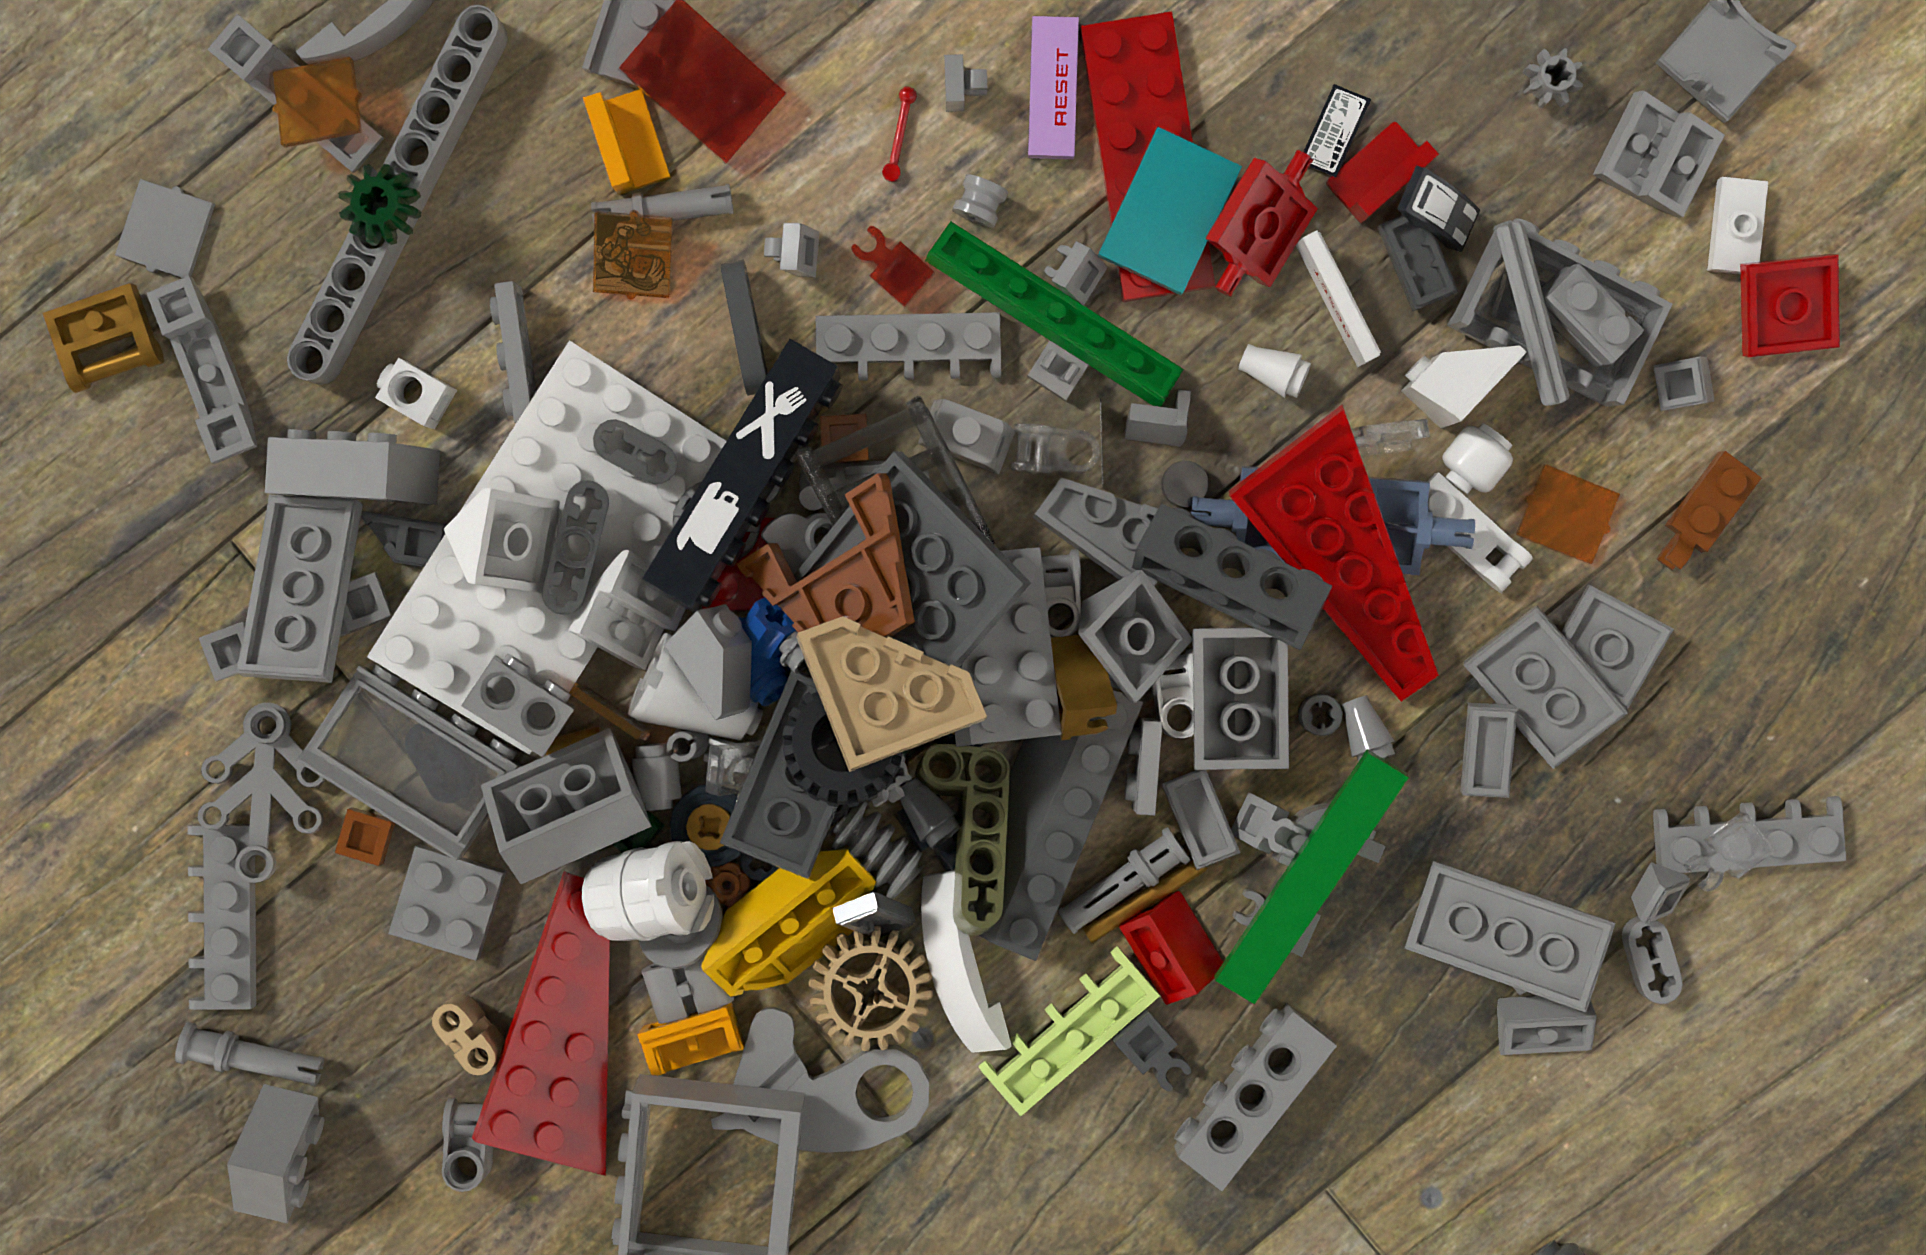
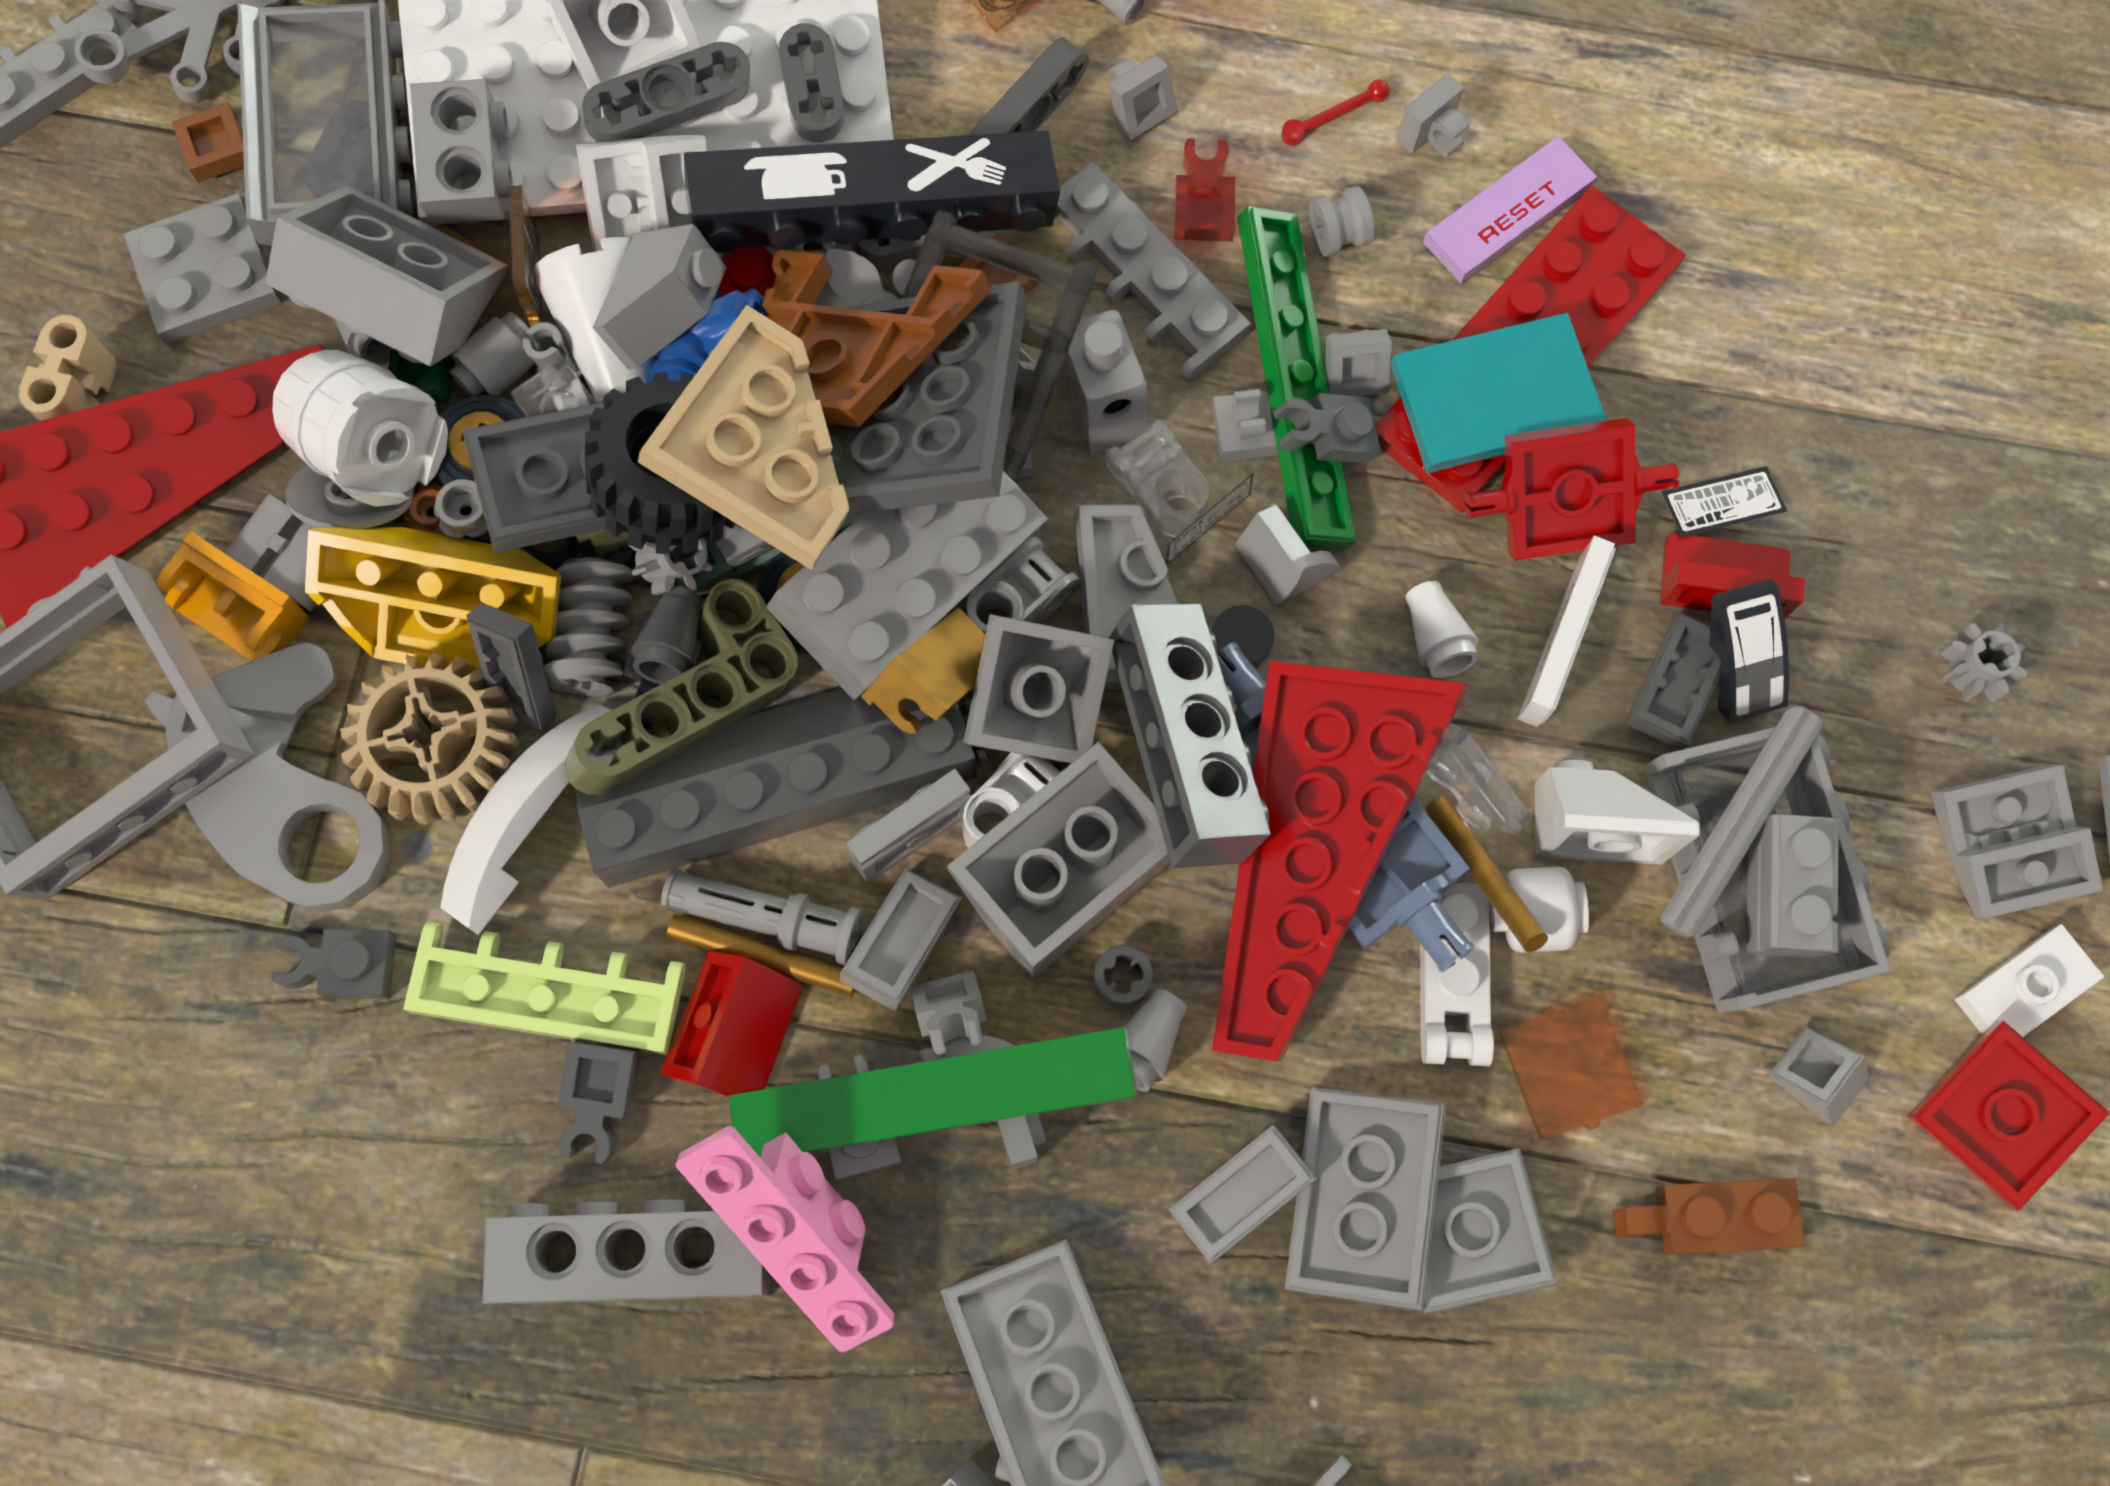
camera: 50 degrees right, 15 degrees down
none -> dark grey plate [271,929,396,1000]
none -> light grey plate [434,479,488,539]
none -> bright pink bracket [676,1126,895,1352]
none -> dark grey plate [1273,393,1381,463]
none -> pearl gold bar [1426,796,1548,952]

